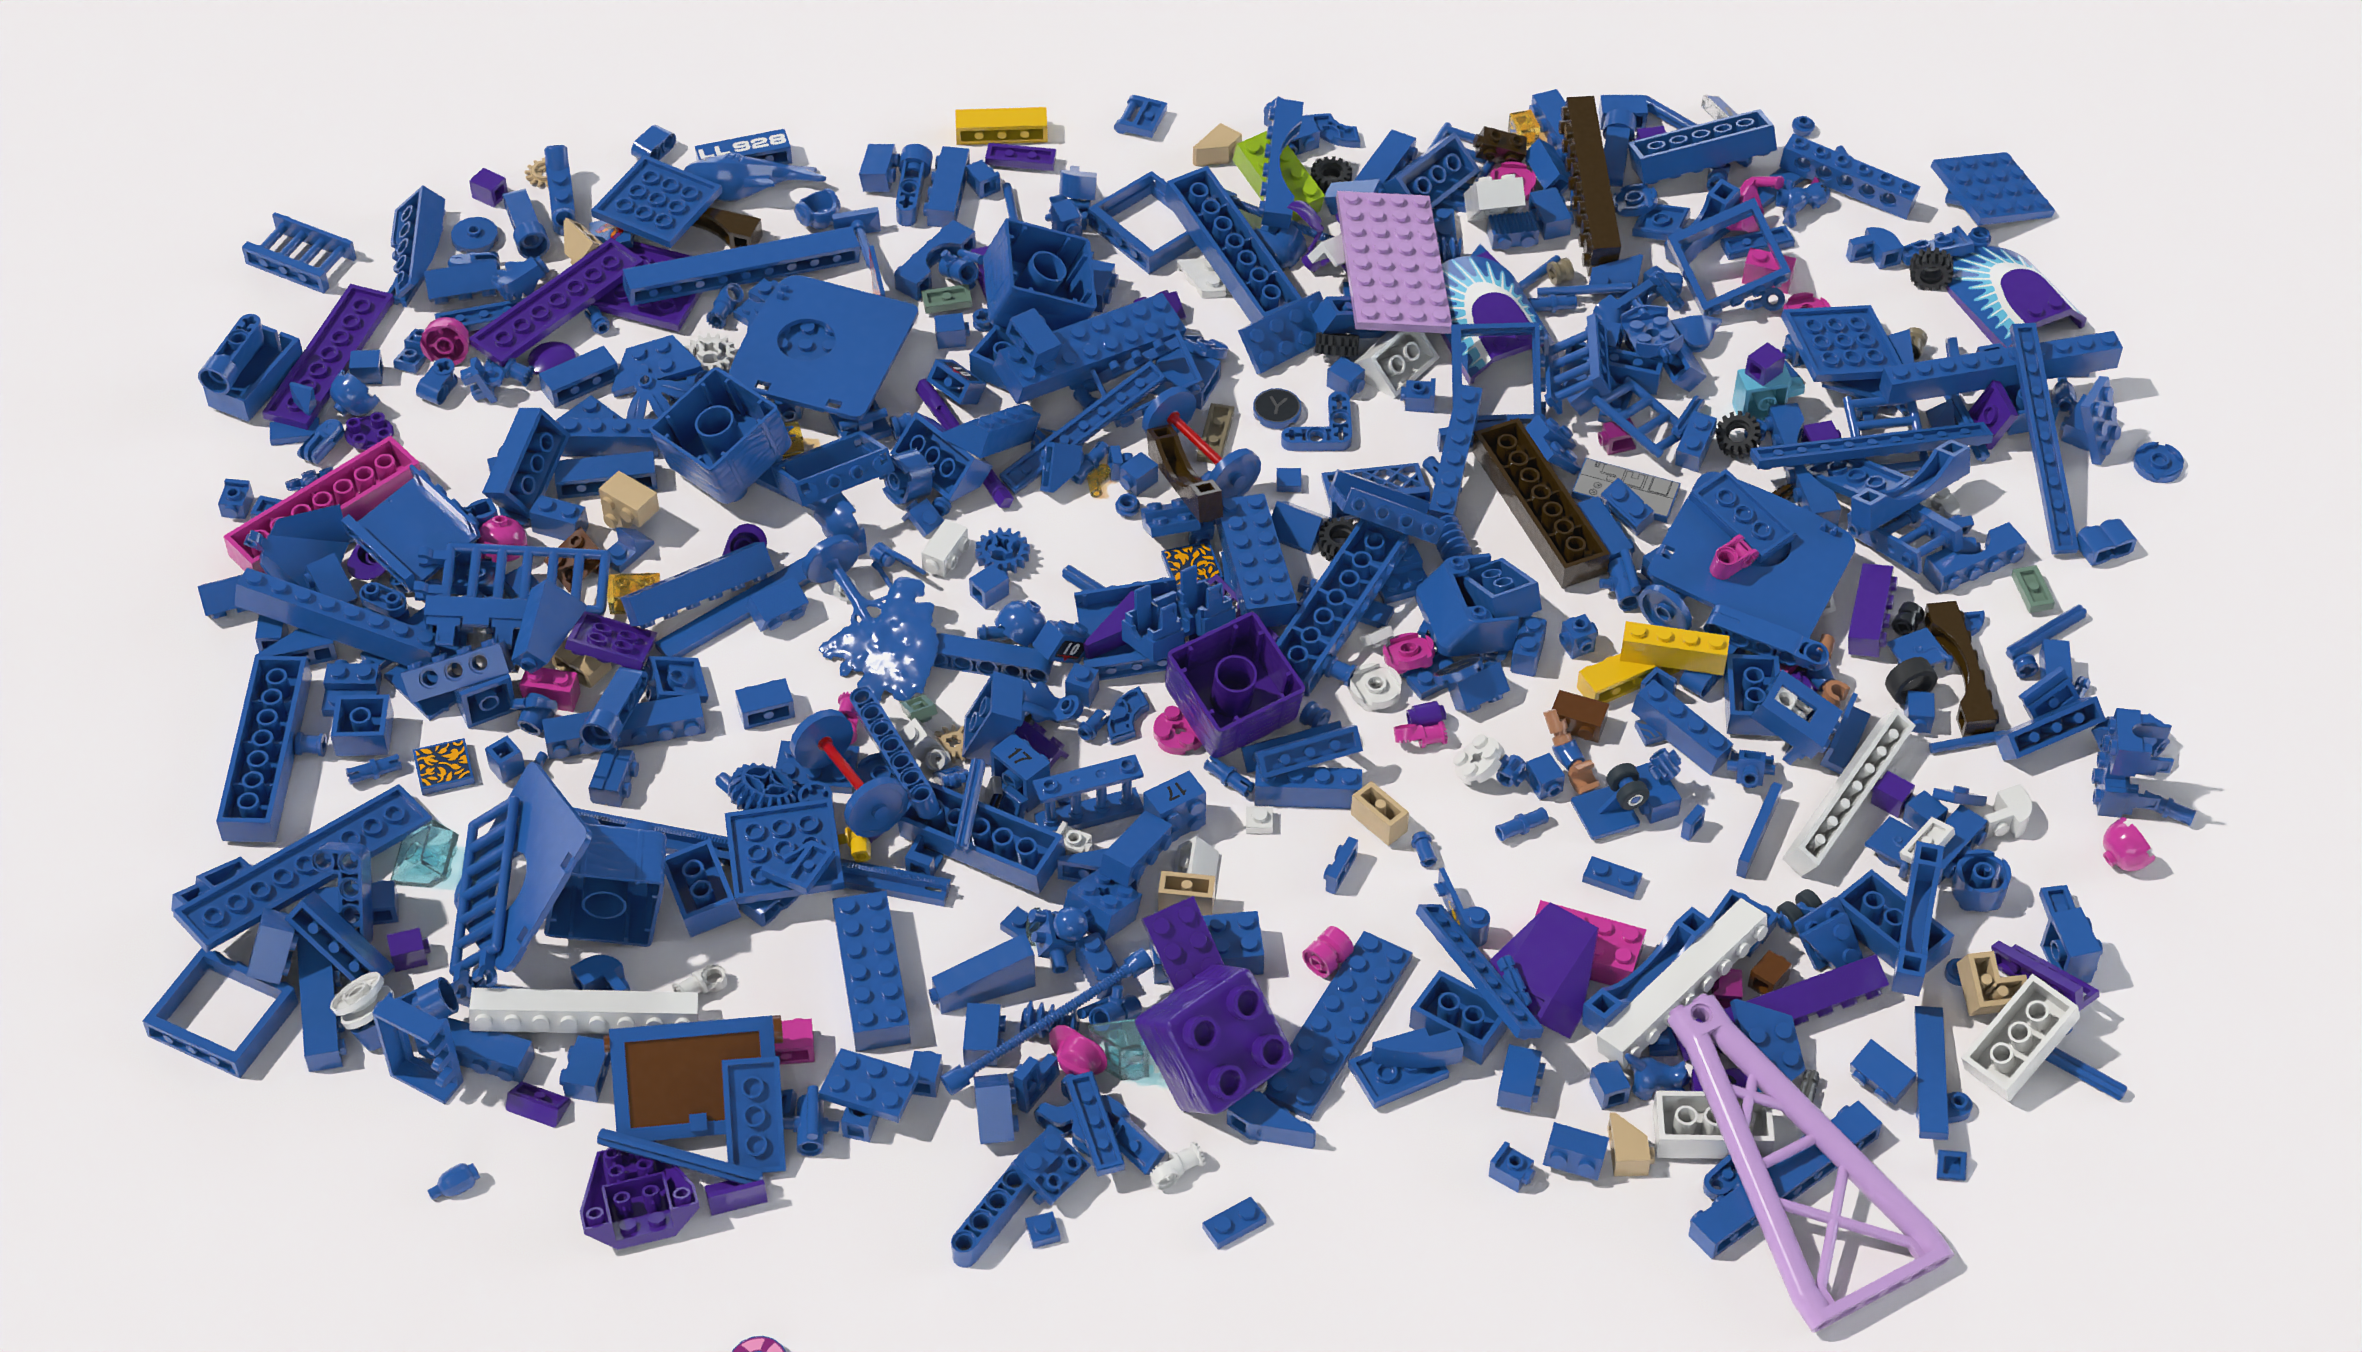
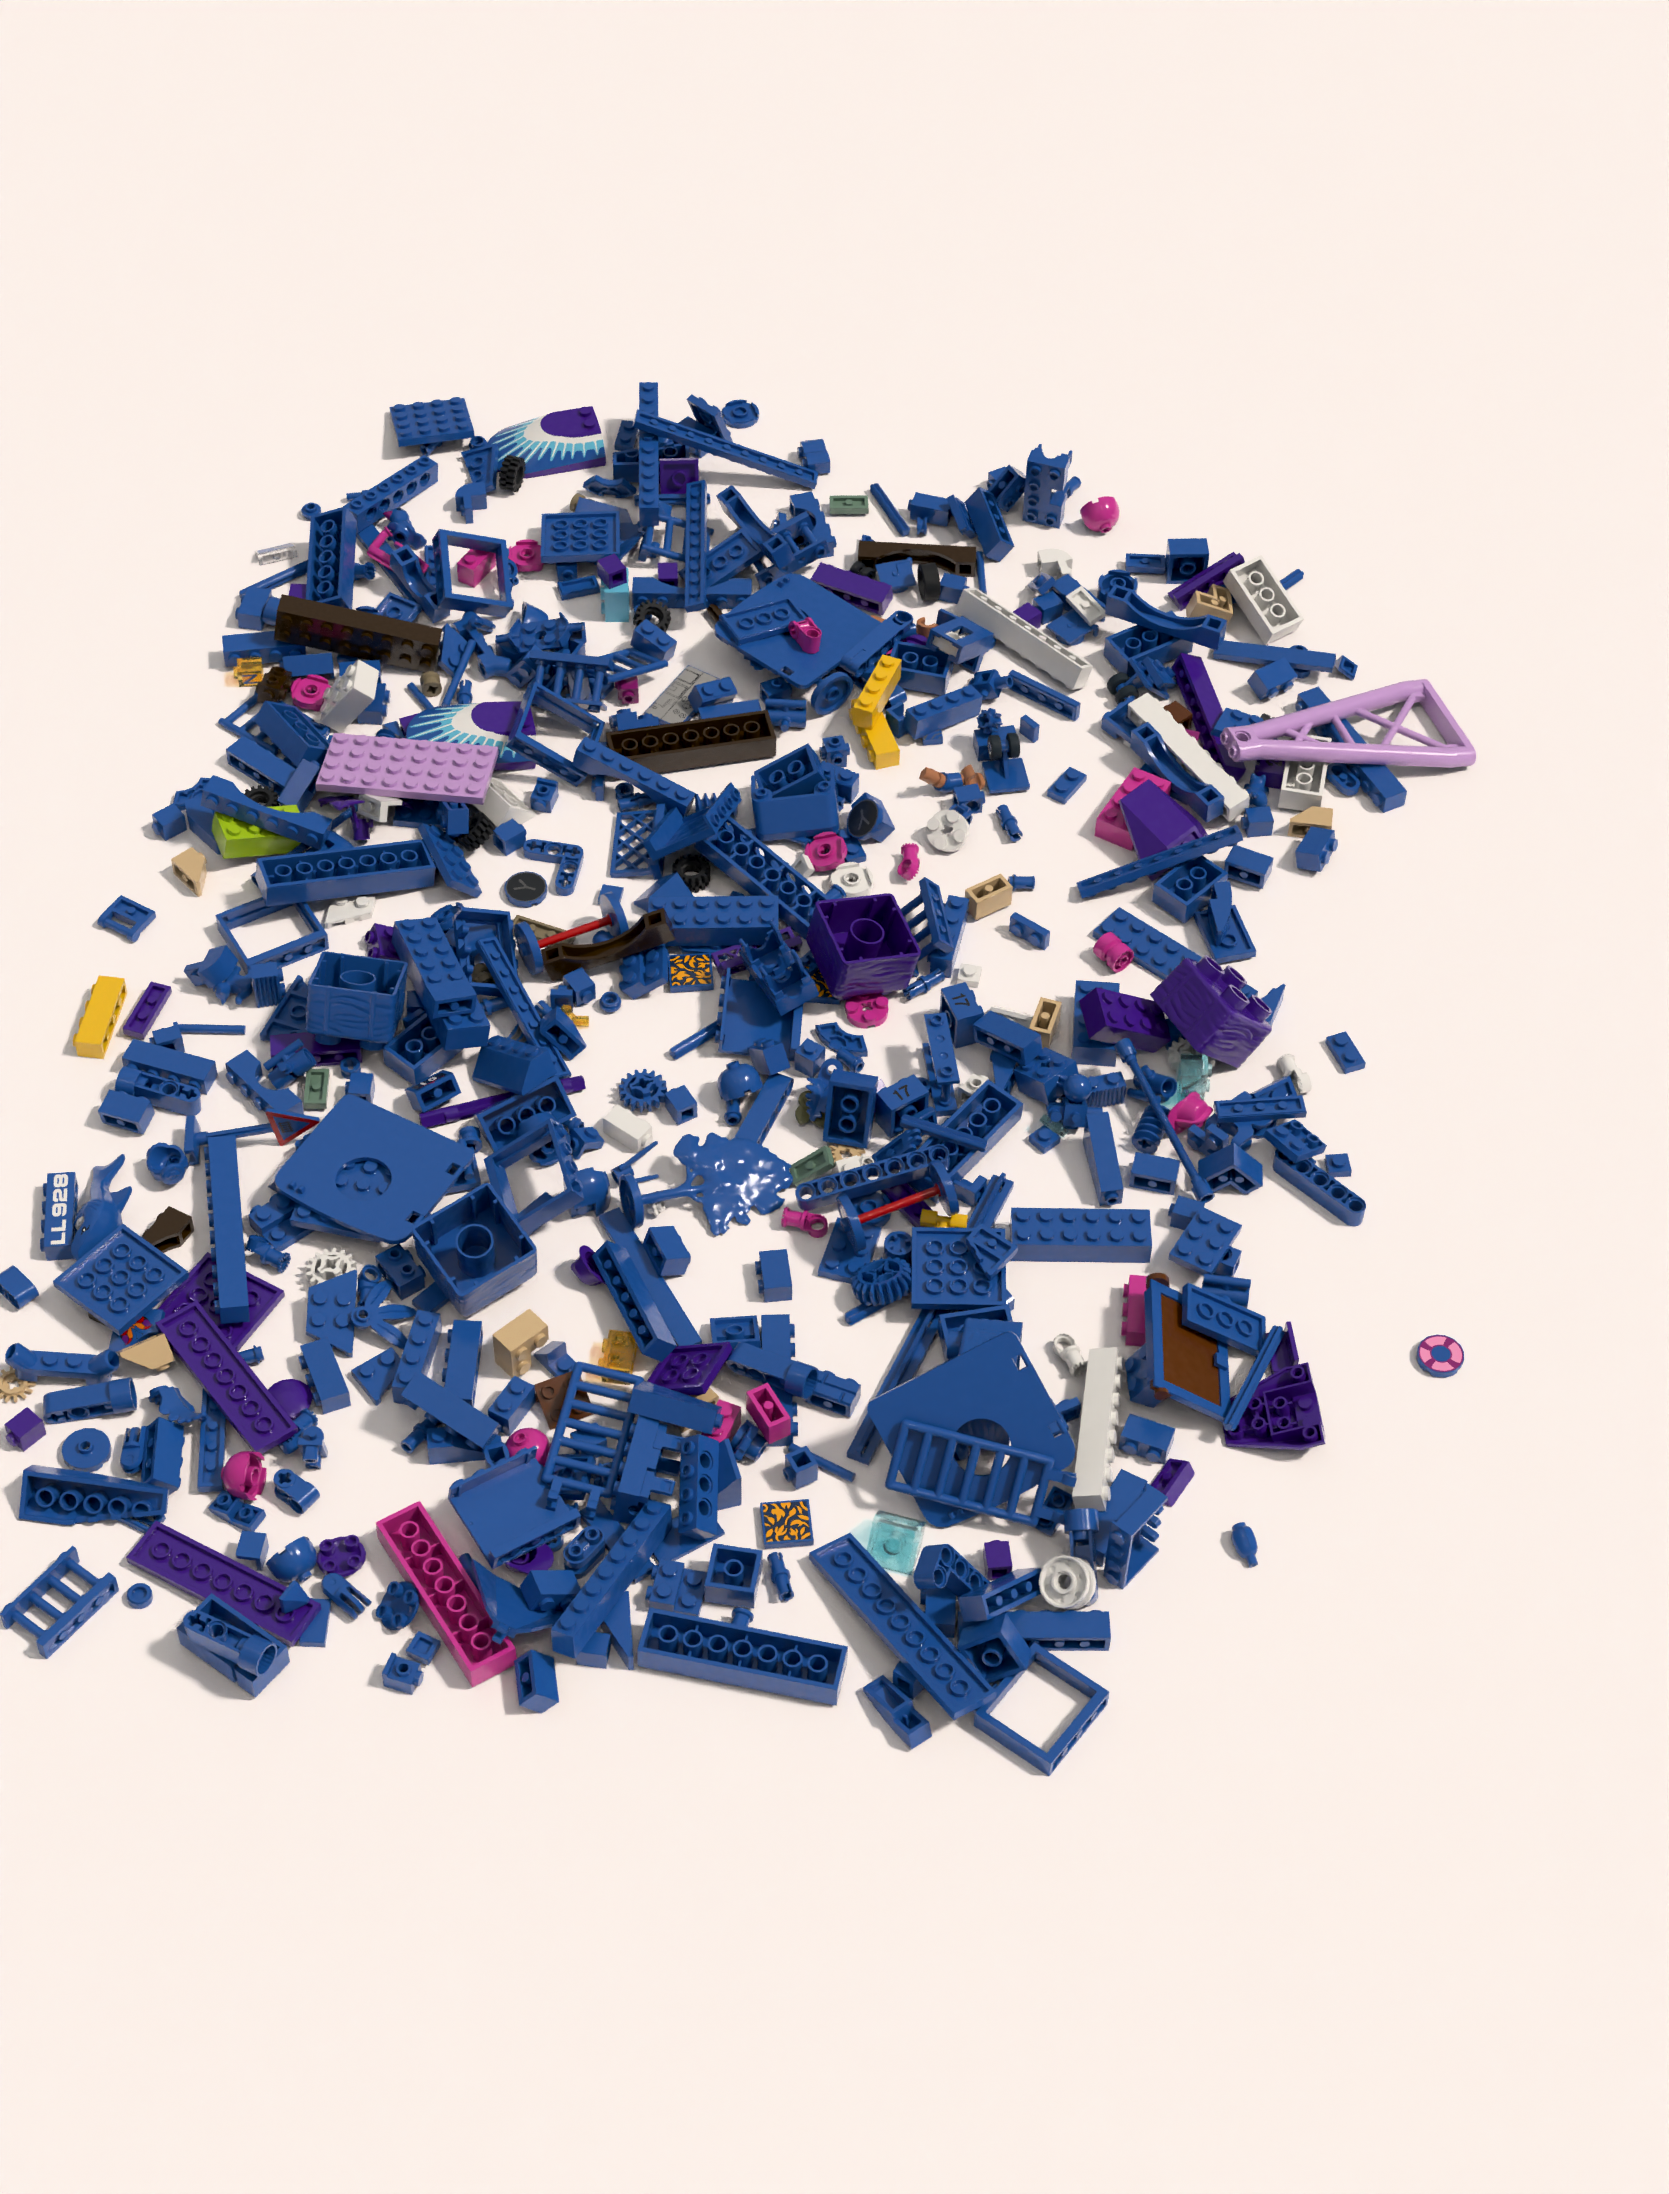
camera: 80 degrees left, 0 degrees up
dark purple slope [1083,591,1134,659] -> none
dark purple brick [1406,701,1446,727] -> none
blue door [1434,867,1490,947] -> none
blue brick [1488,1141,1536,1193] -> none
blue axle [1497,955,1532,1007] -> none
reddish brown brick [1551,689,1610,743] -> none
blue axle [1671,395,1705,438] -> none
none -> blue tile [127,1583,153,1609]
none -> dark pink brick [746,1383,791,1444]

